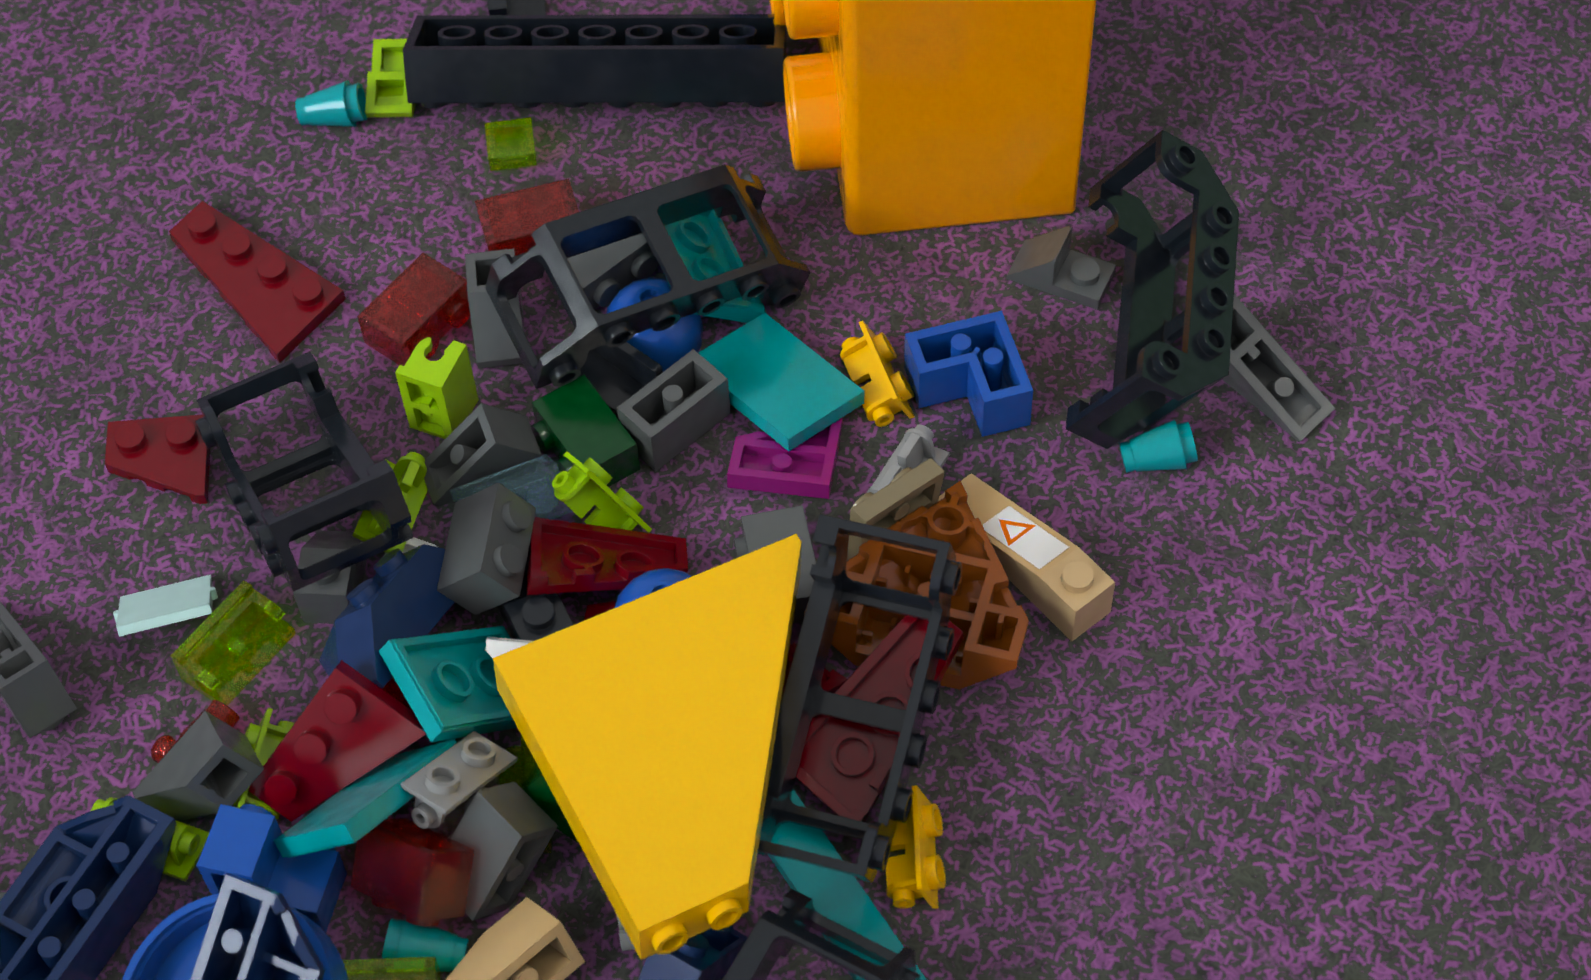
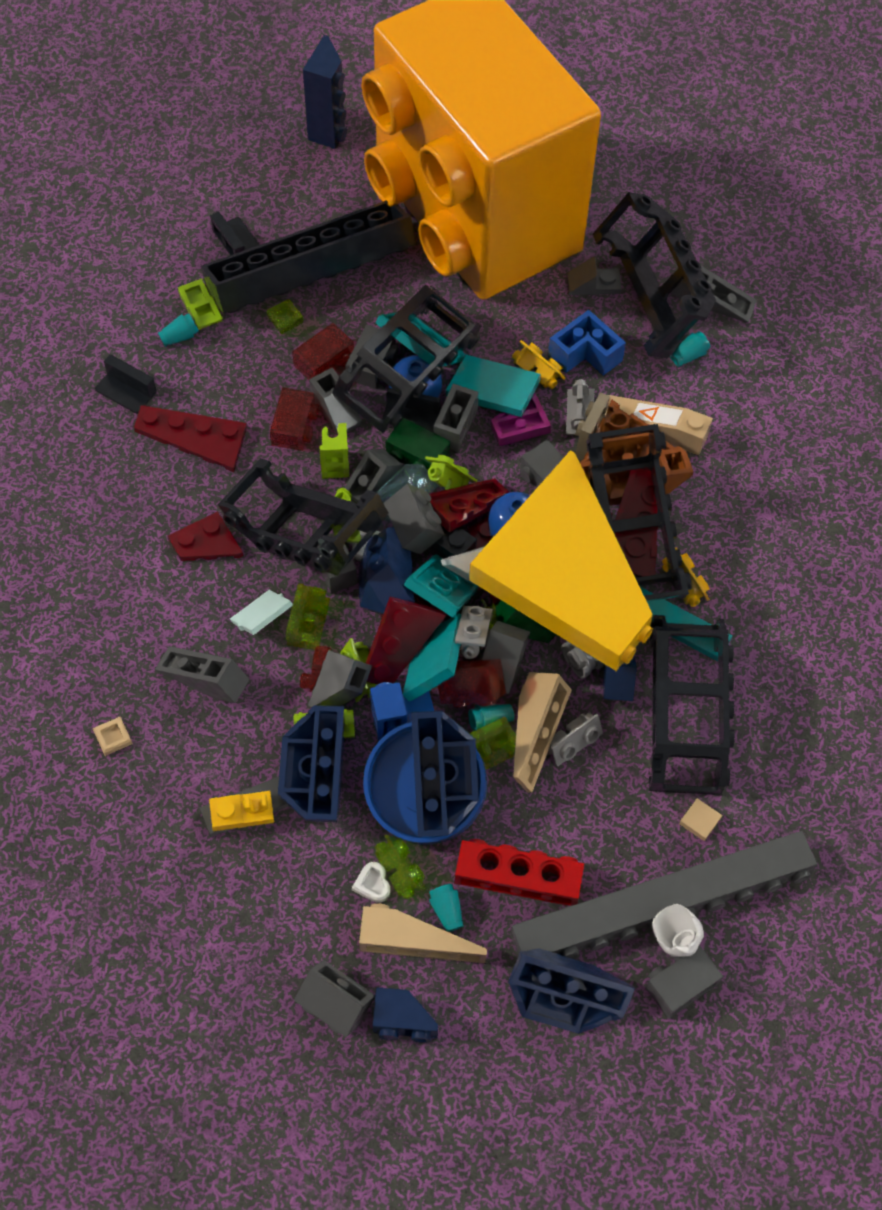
camera: 30 degrees left, 5 degrees up
none -> black panel [95,354,157,414]

